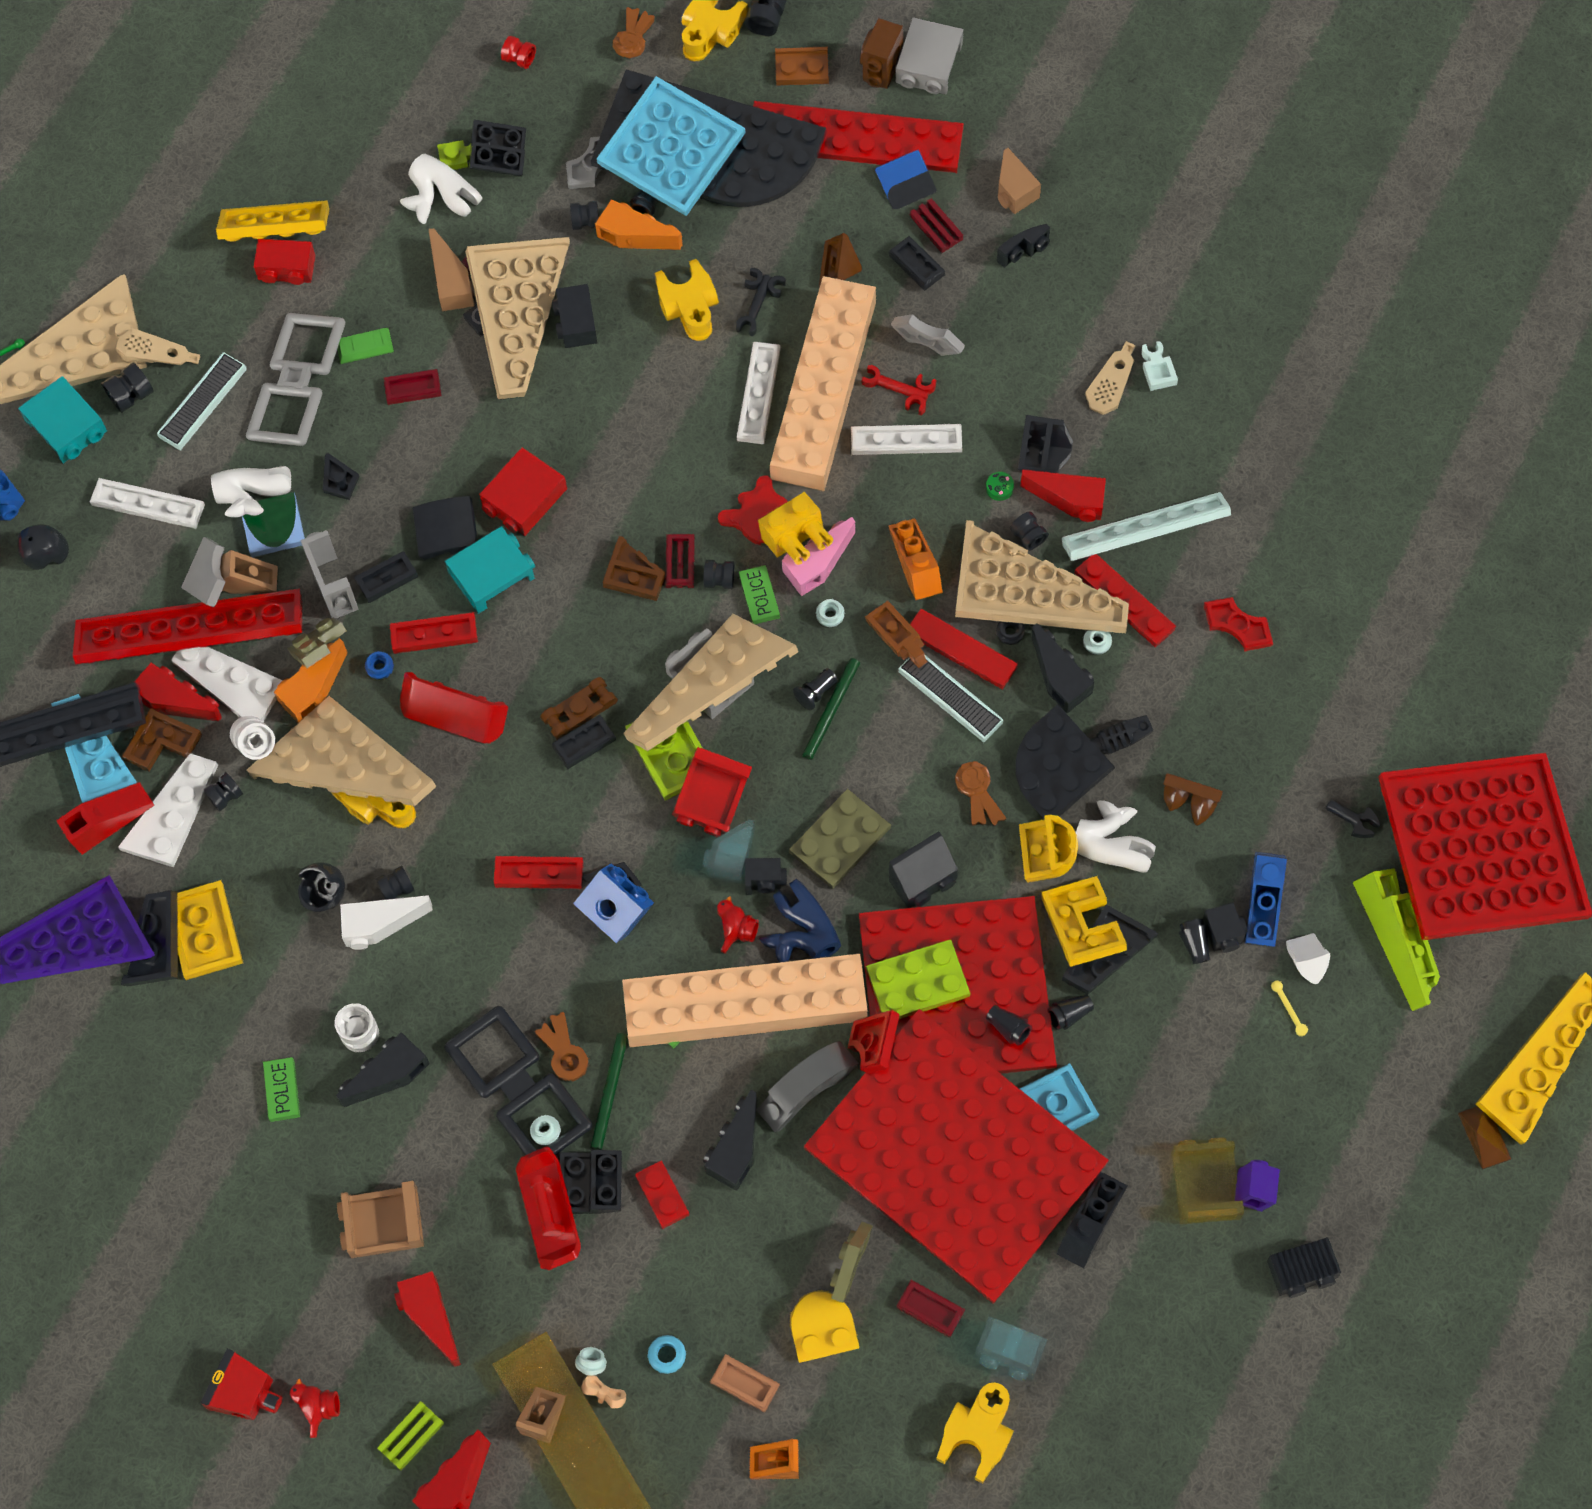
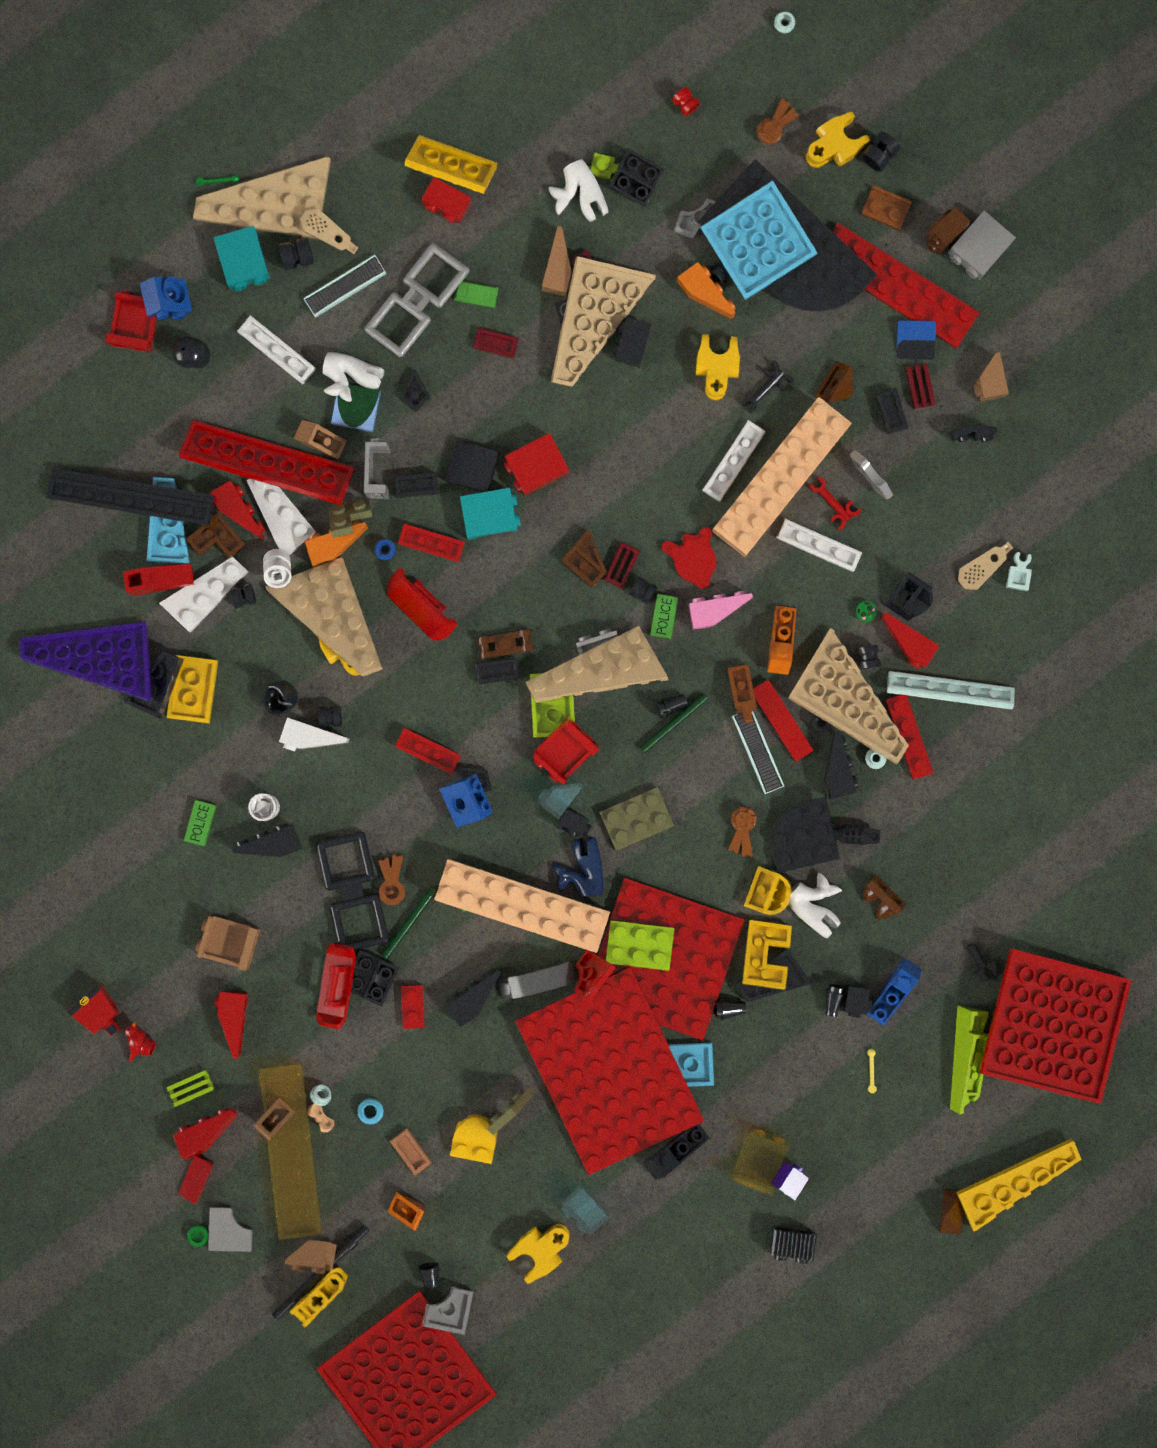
camera: 20 degrees right, 20 degrees up
light grey tile [181,537,226,607] -> none
light aqua plate [530,1115,561,1145] -> none
black wheel [570,201,599,230] -> none
red animal [717,896,759,953] -> none
yellow brick [758,491,833,565] -> none
light aqua plate [816,599,844,627] -> none
slope [889,831,958,908] -> none
dark red tile [896,1279,965,1338] -> none
black cone [986,1005,1032,1046] -> none
red tile [1204,597,1273,651] -> none
white tile [1286,933,1330,984] -> none

